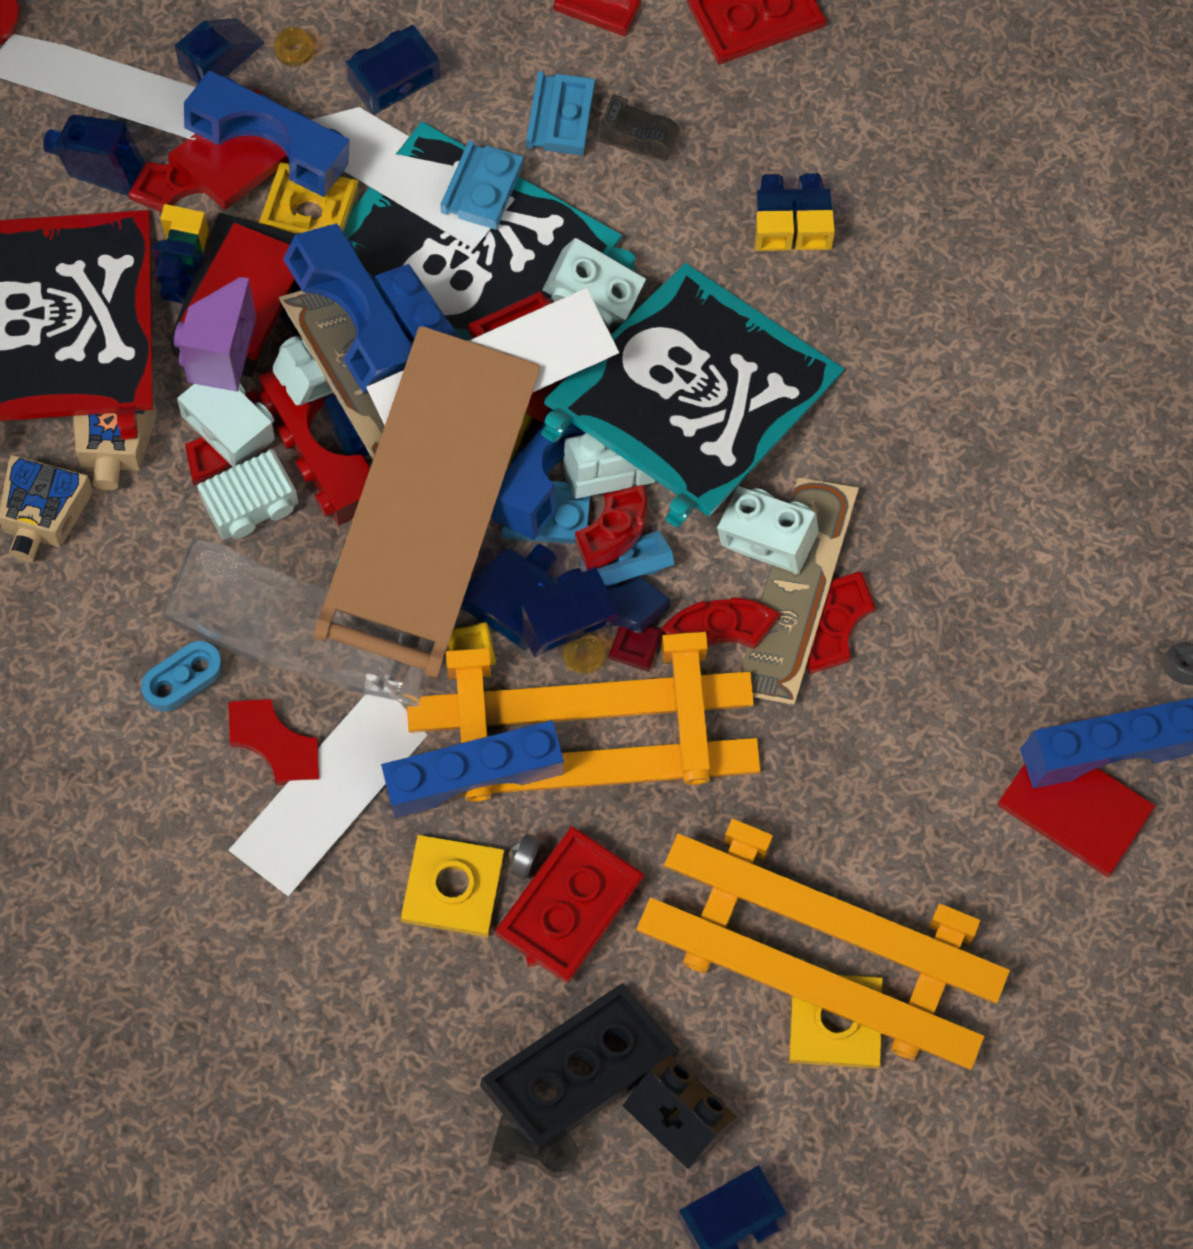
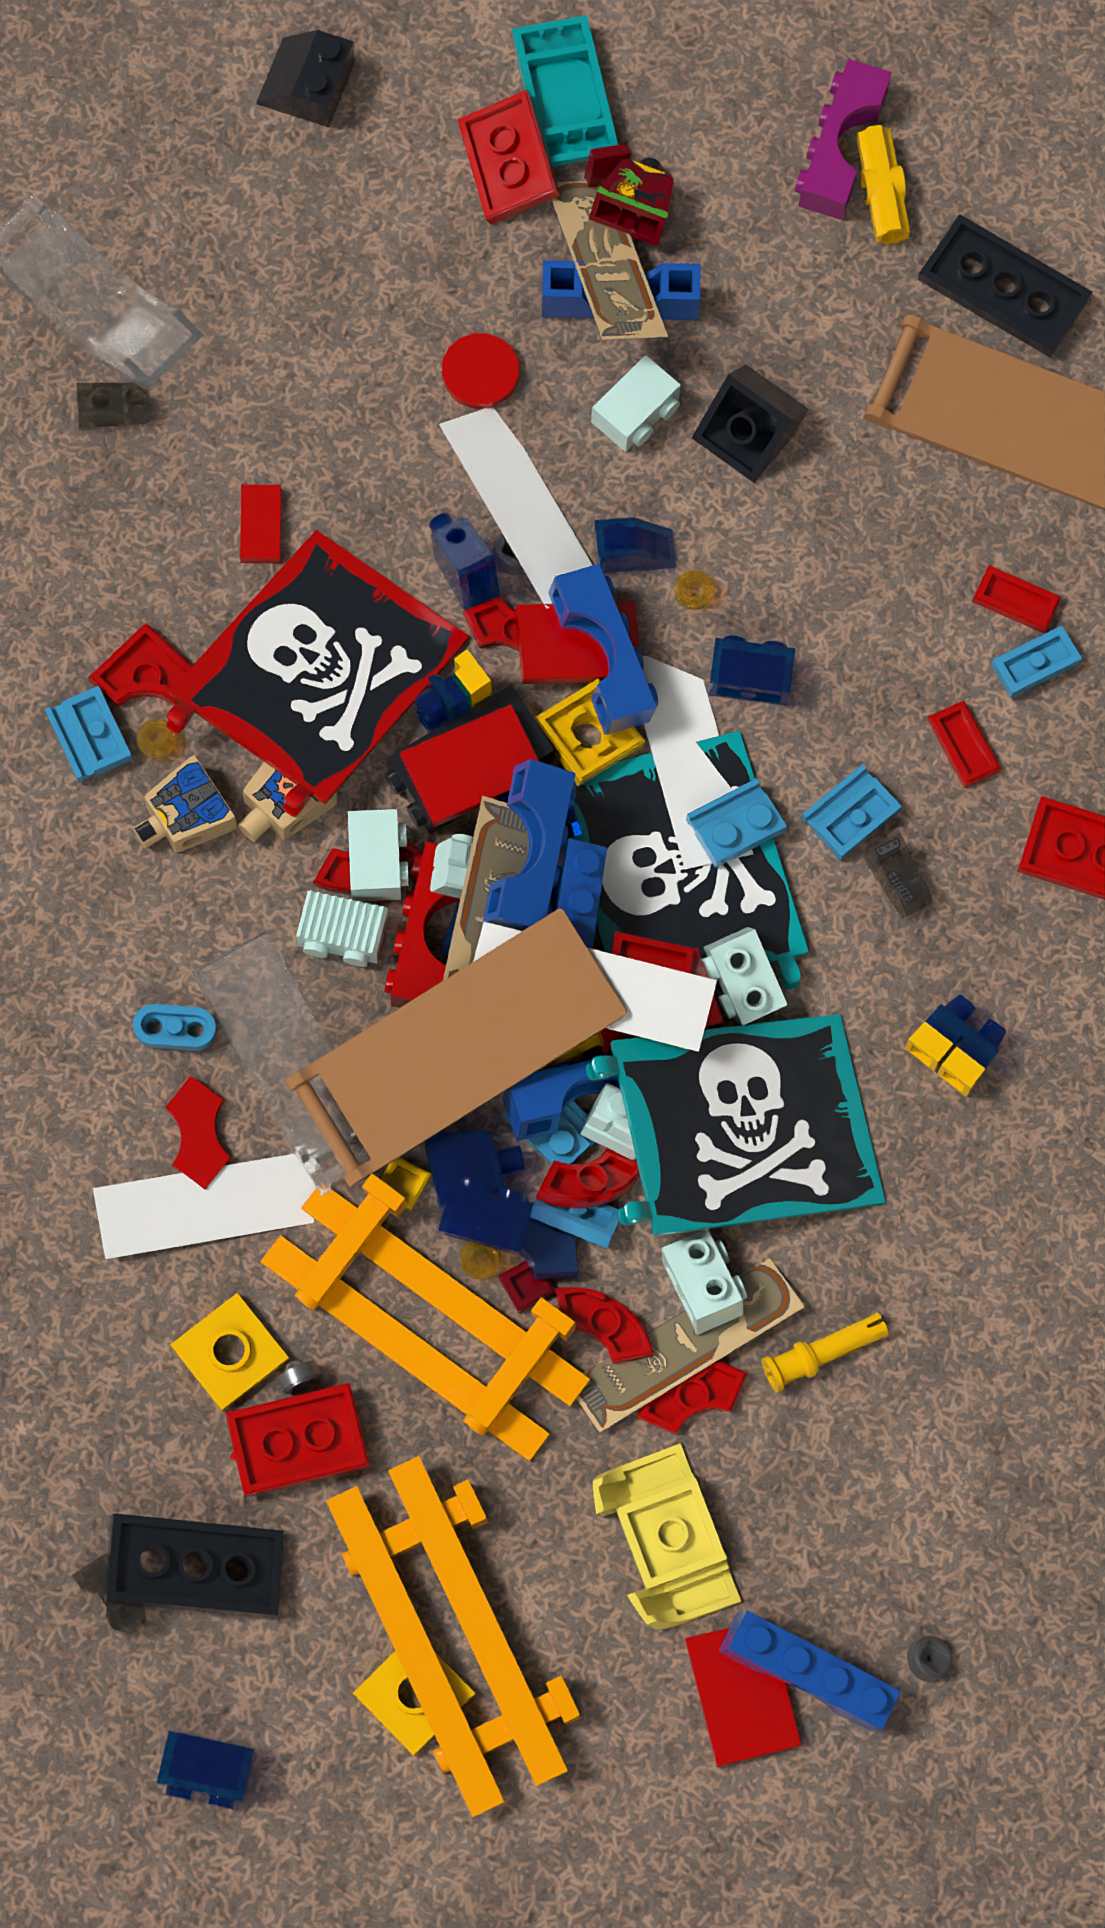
camera: 40 degrees right, 5 degrees up
medium lavender slope [174,277,257,392] -> none
blue arch [381,720,564,818] -> none
black brick [622,1054,737,1169] -> none
none -> light yellow piece [593,1443,741,1630]
none -> yellow pin [761,1312,889,1393]

